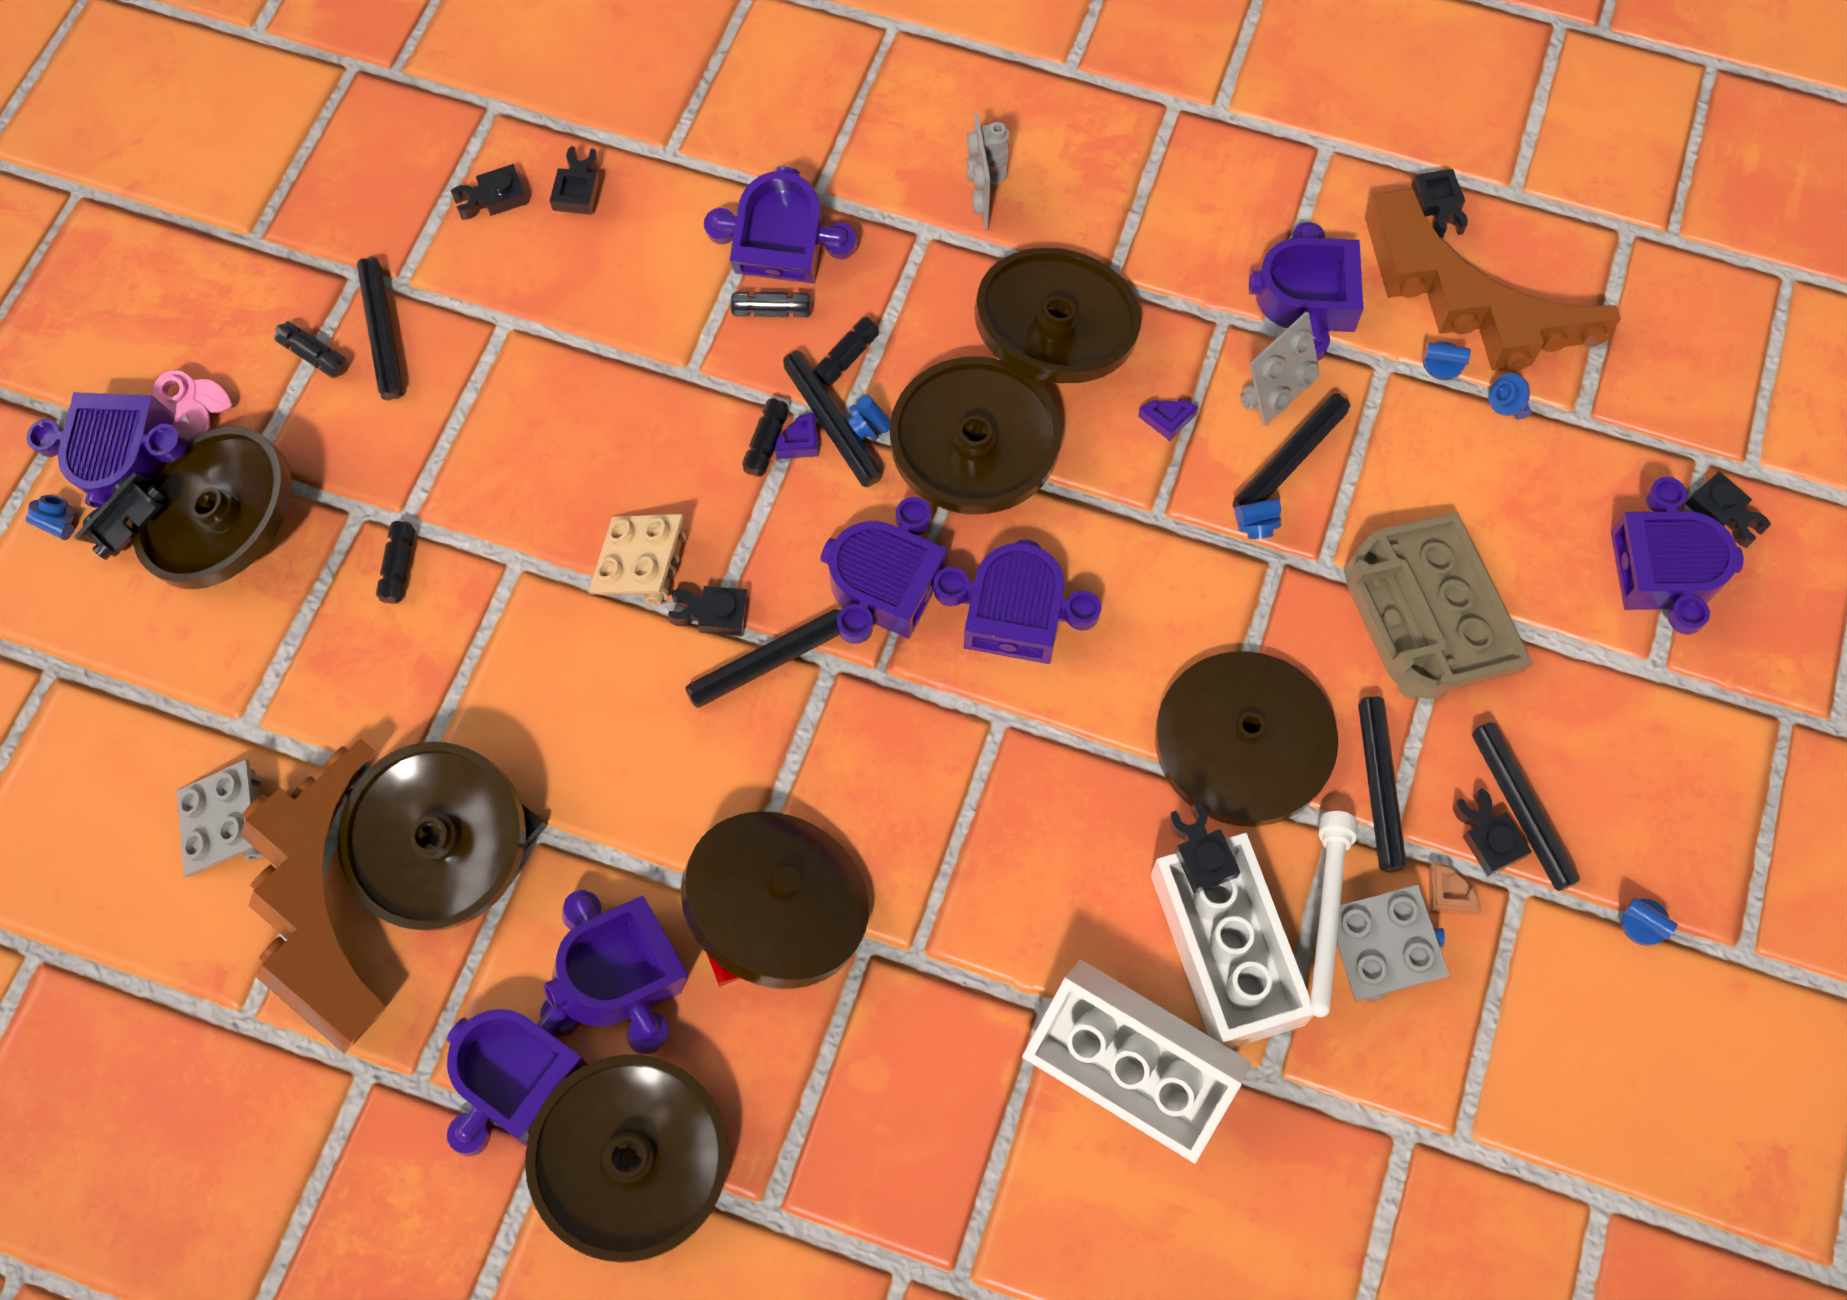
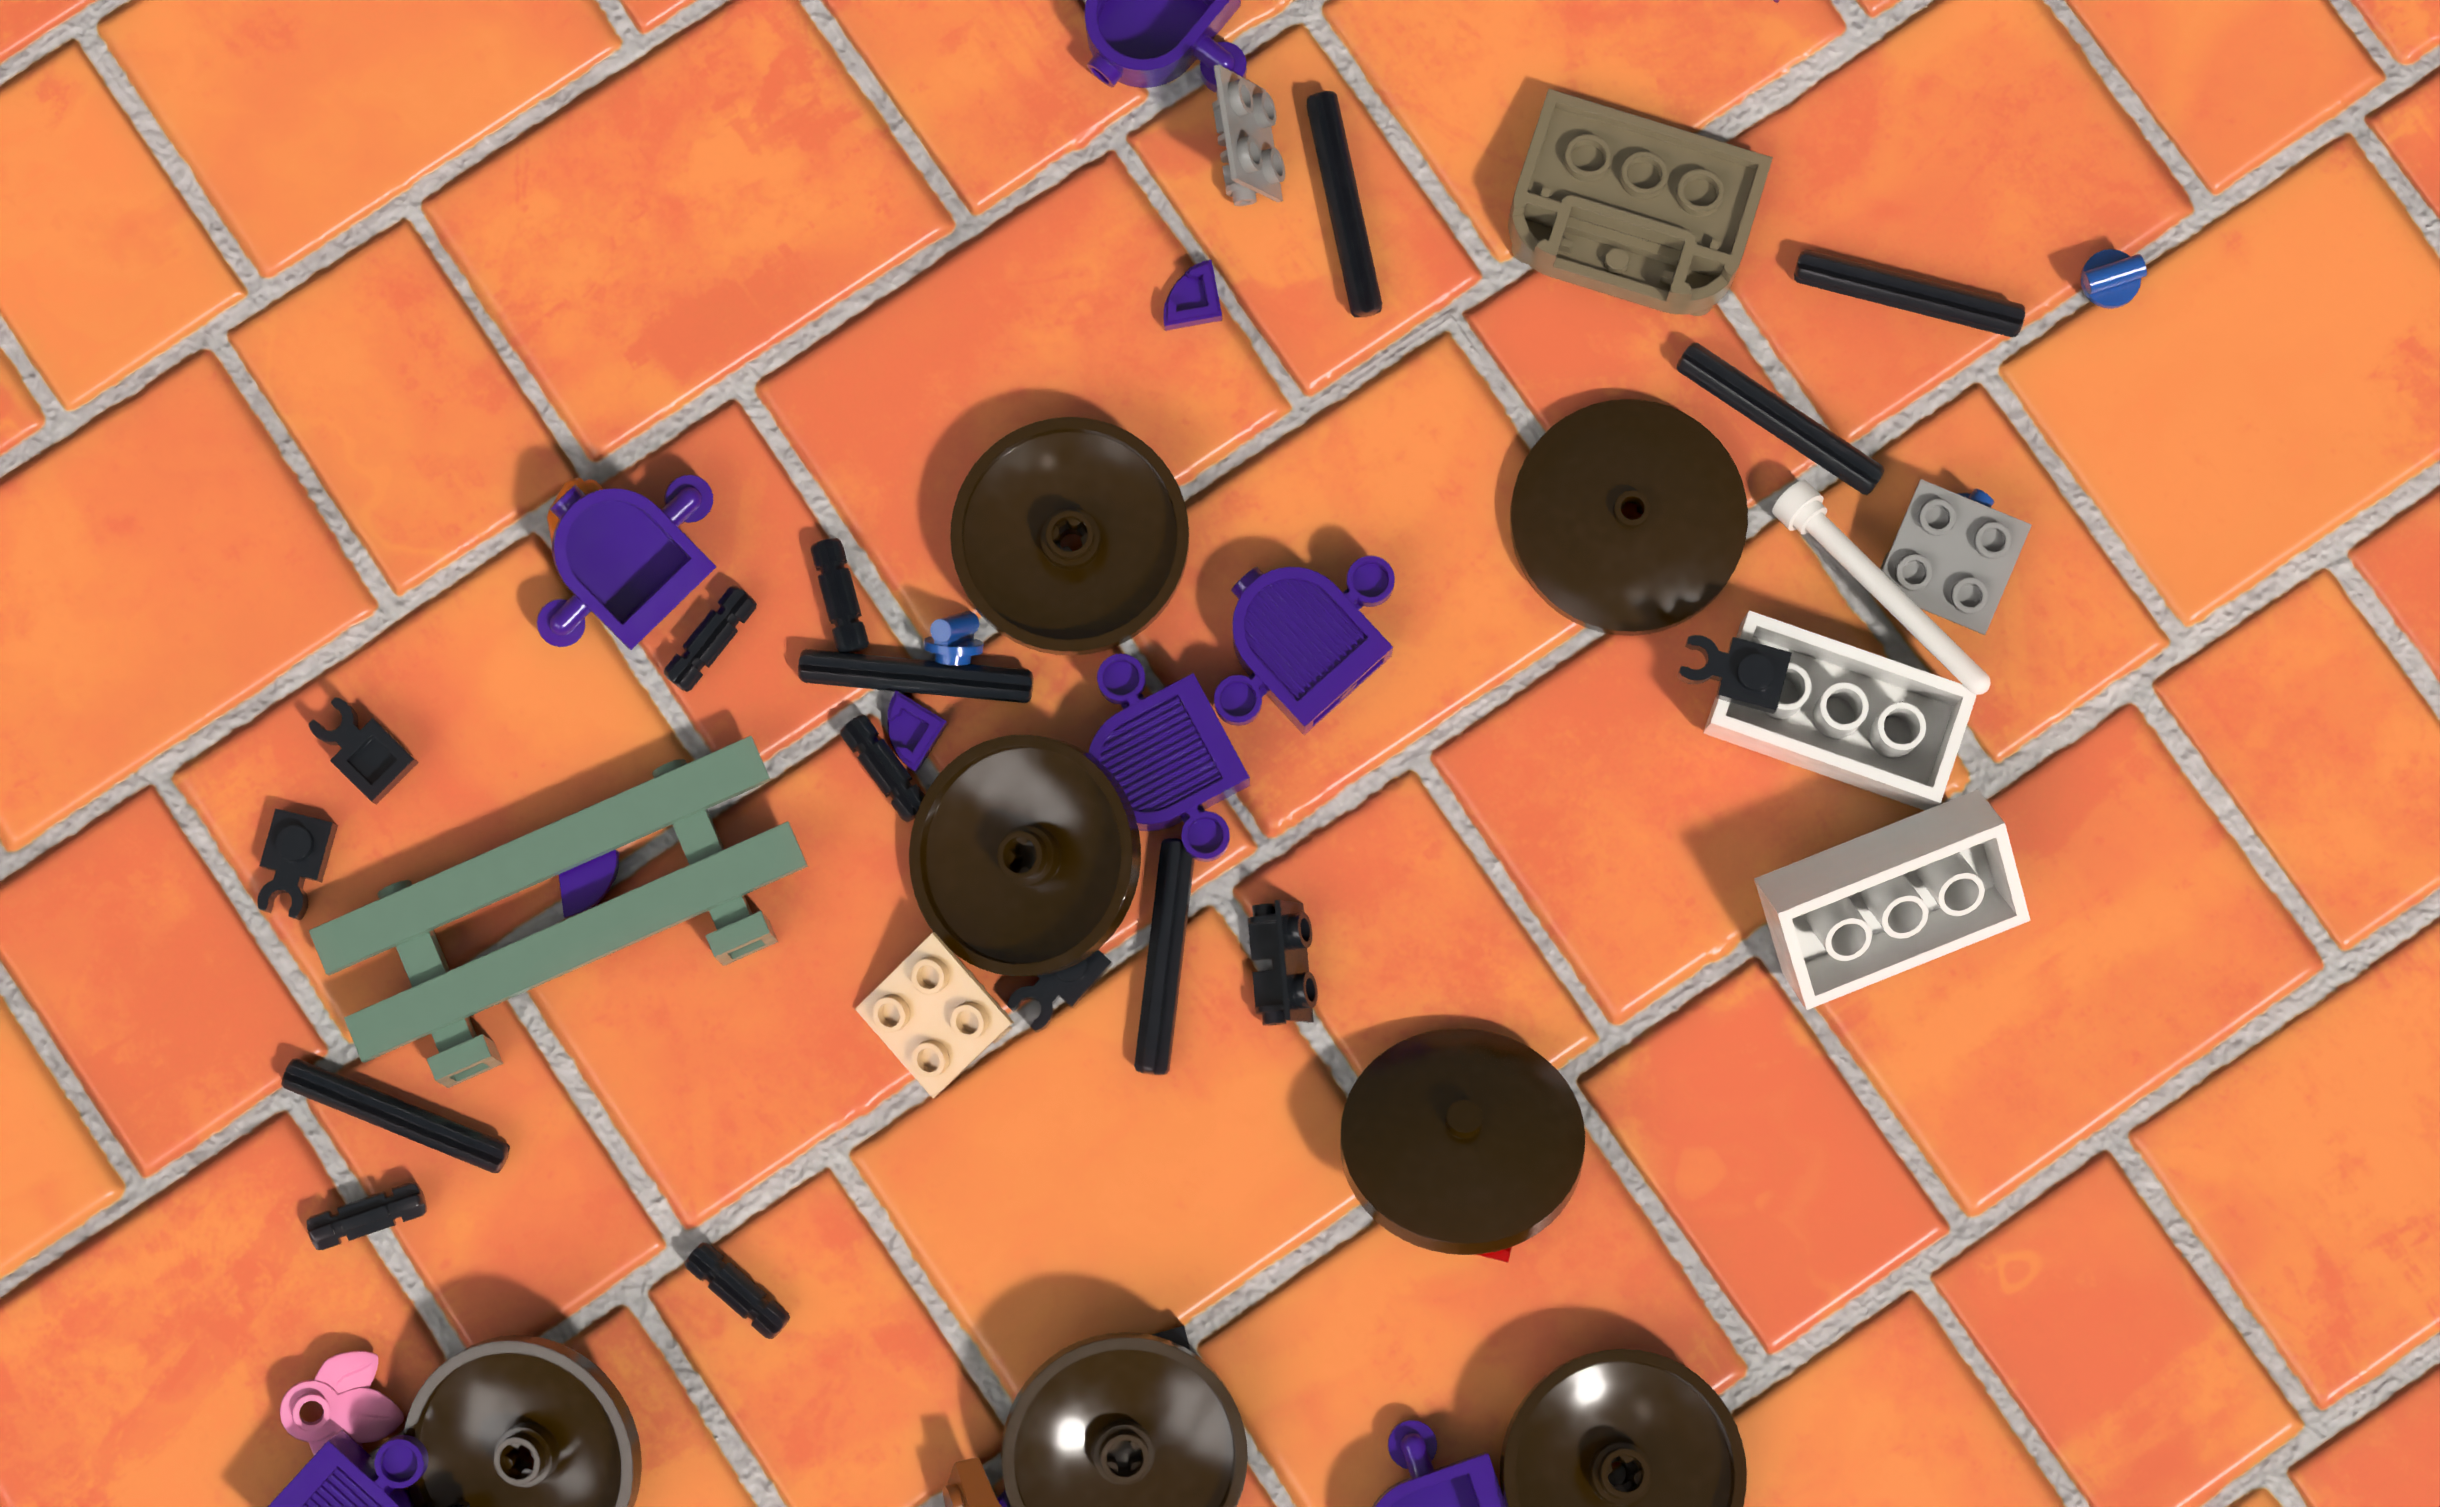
camera: 50 degrees left, 15 degrees up
dark purple piece [543,890,688,1055] -> none
light grey hinge [966,114,1009,230] -> none
dark brown dish [974,248,1141,383] -> none
blue plate [1235,498,1282,539] -> none
nougat tile [1428,862,1481,915] -> none
black plate [1453,788,1532,877] -> none
none -> sand green fence [309,736,808,1088]
none -> dark purple tile [559,850,619,919]
none -> dark brown dish [909,735,1141,976]
none -> black hinge [1247,900,1318,1026]

